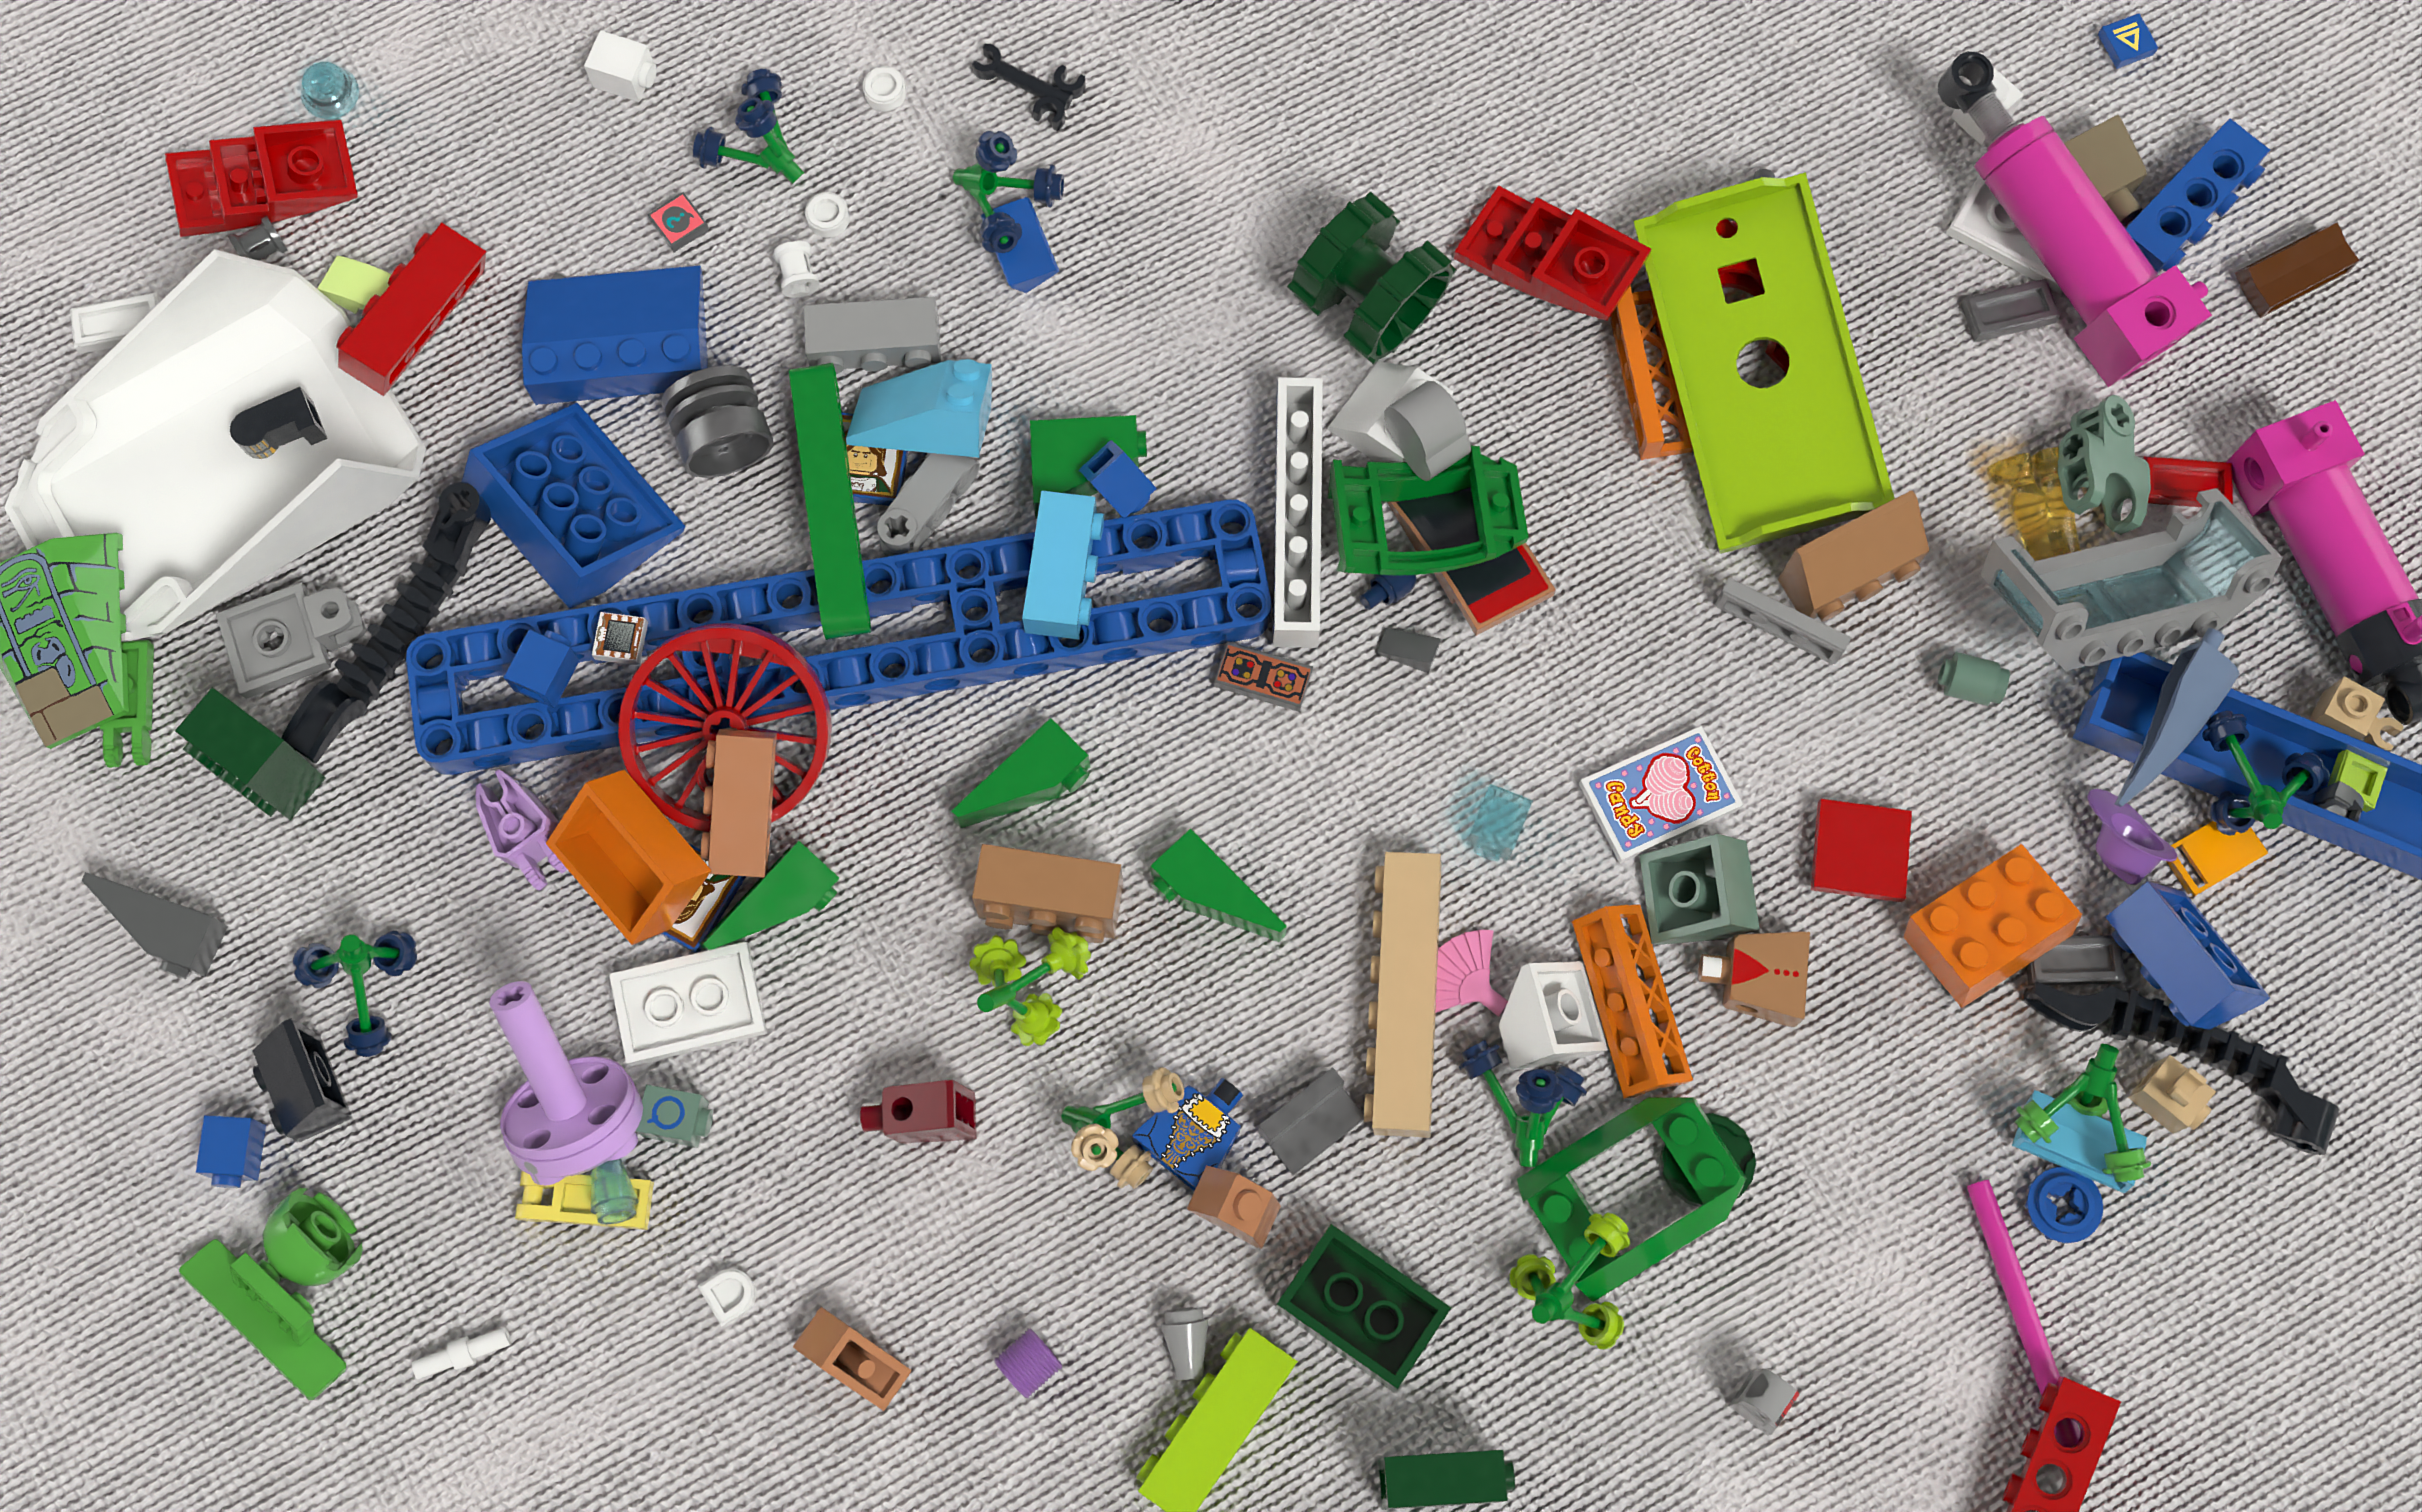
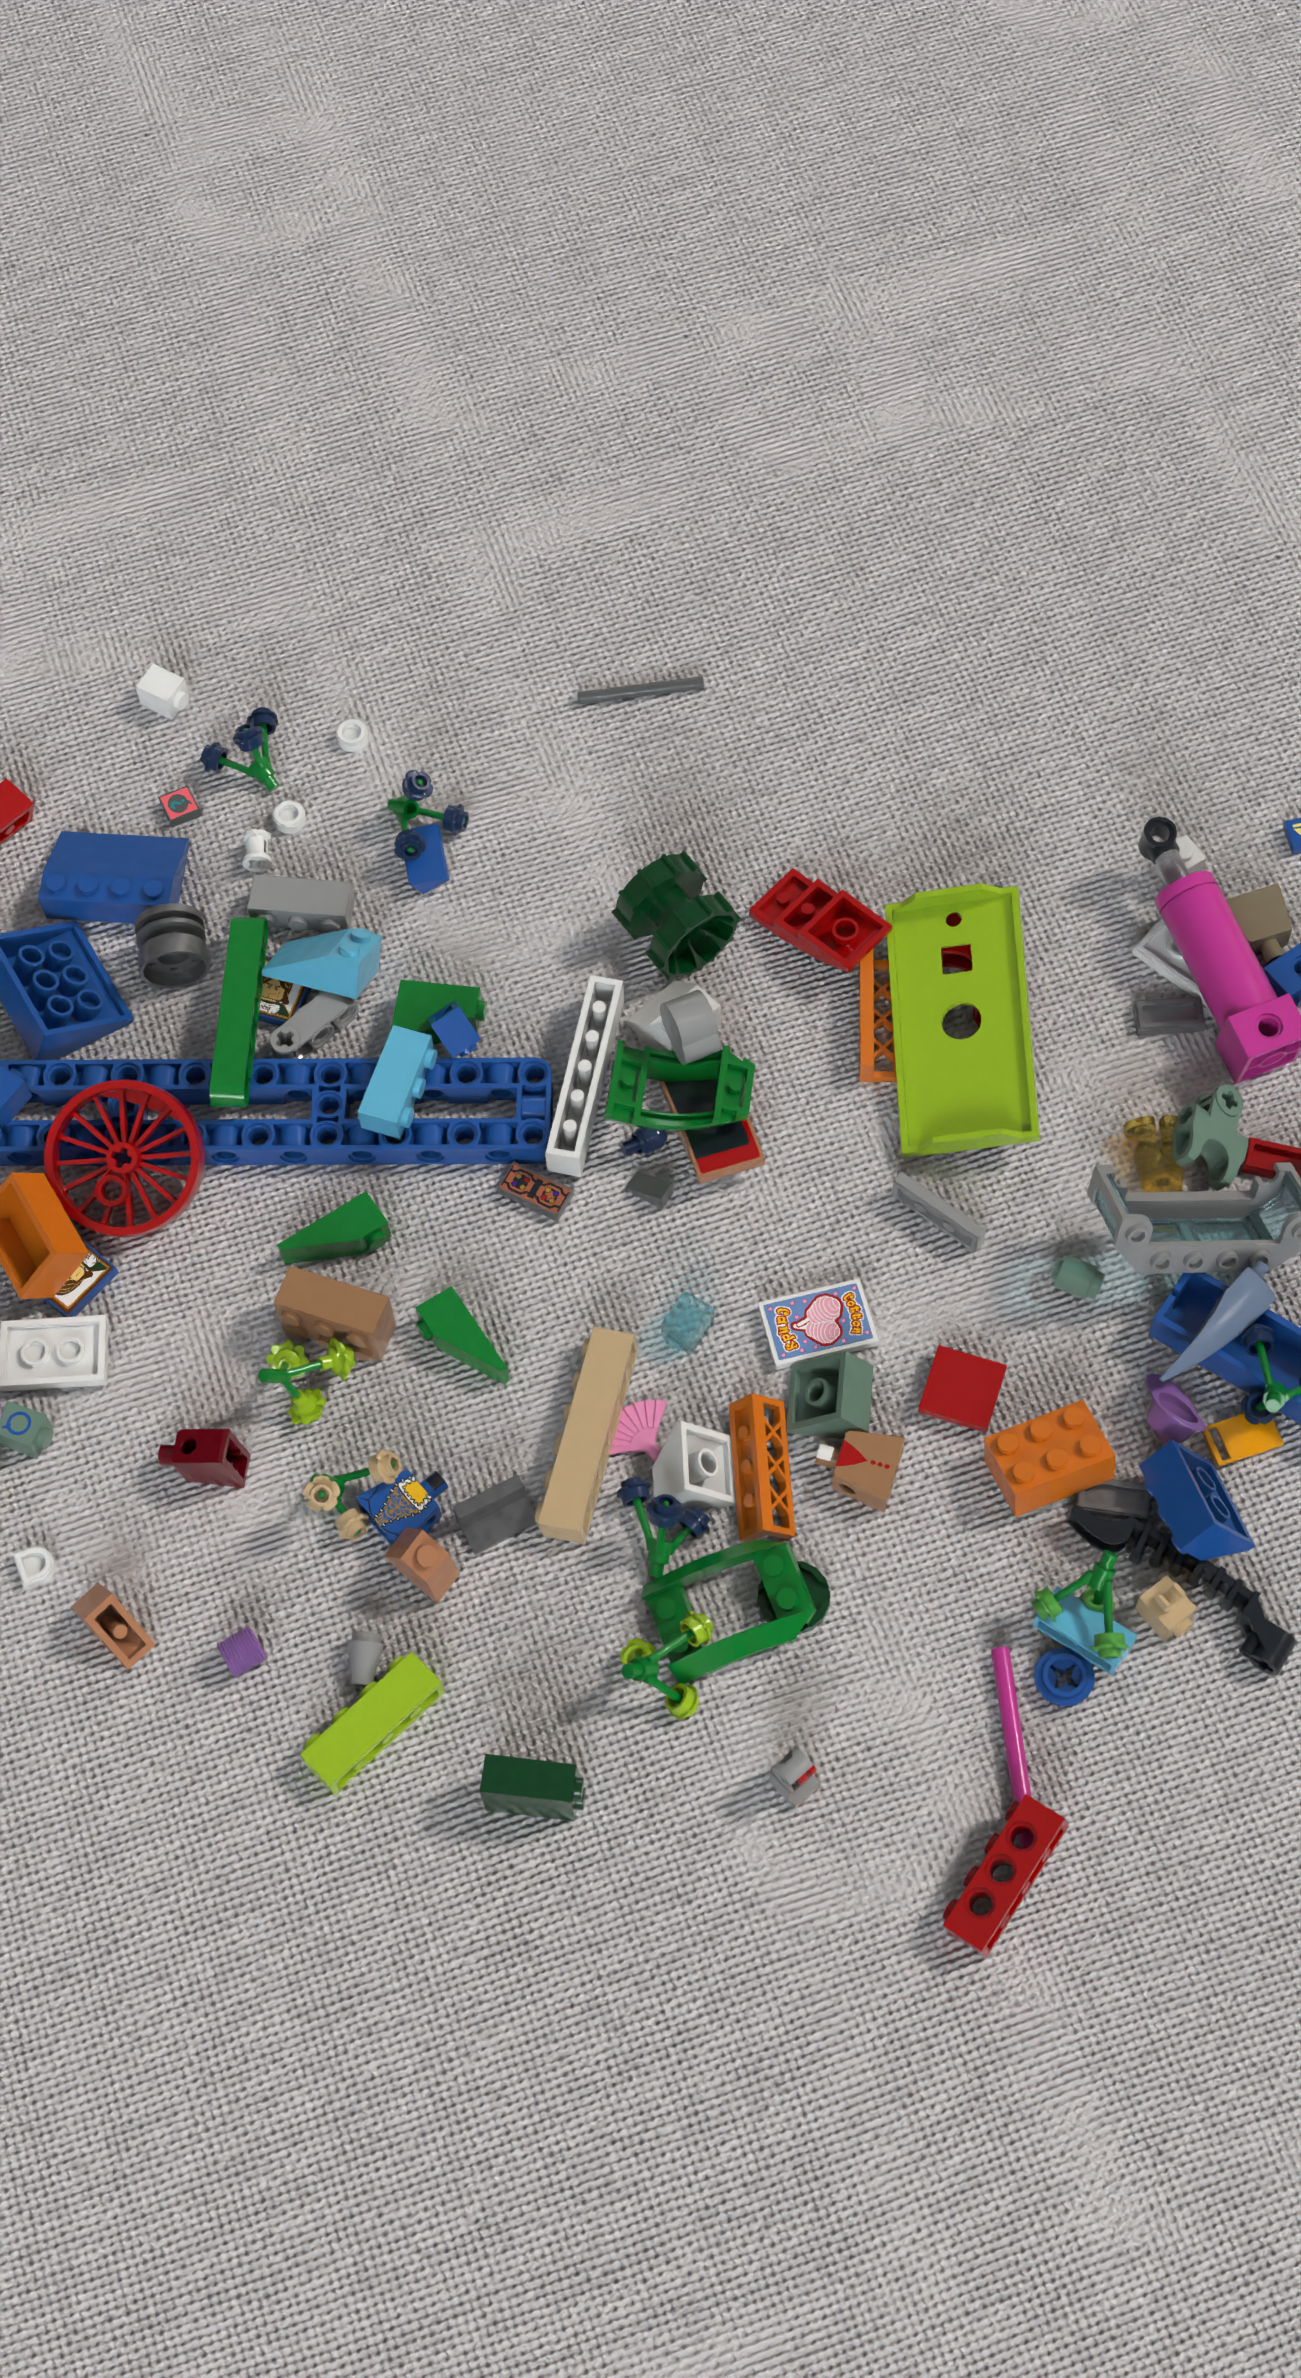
camera: 15 degrees right, 10 degrees down
tile [592,612,648,666] -> none
green slope [699,841,840,950] -> none
nougat brick [701,729,777,877] -> none
black bar [972,43,1086,131] -> none
dark green brick [1275,1224,1452,1392] -> none
medium nougat slope [1778,490,1929,622] -> none

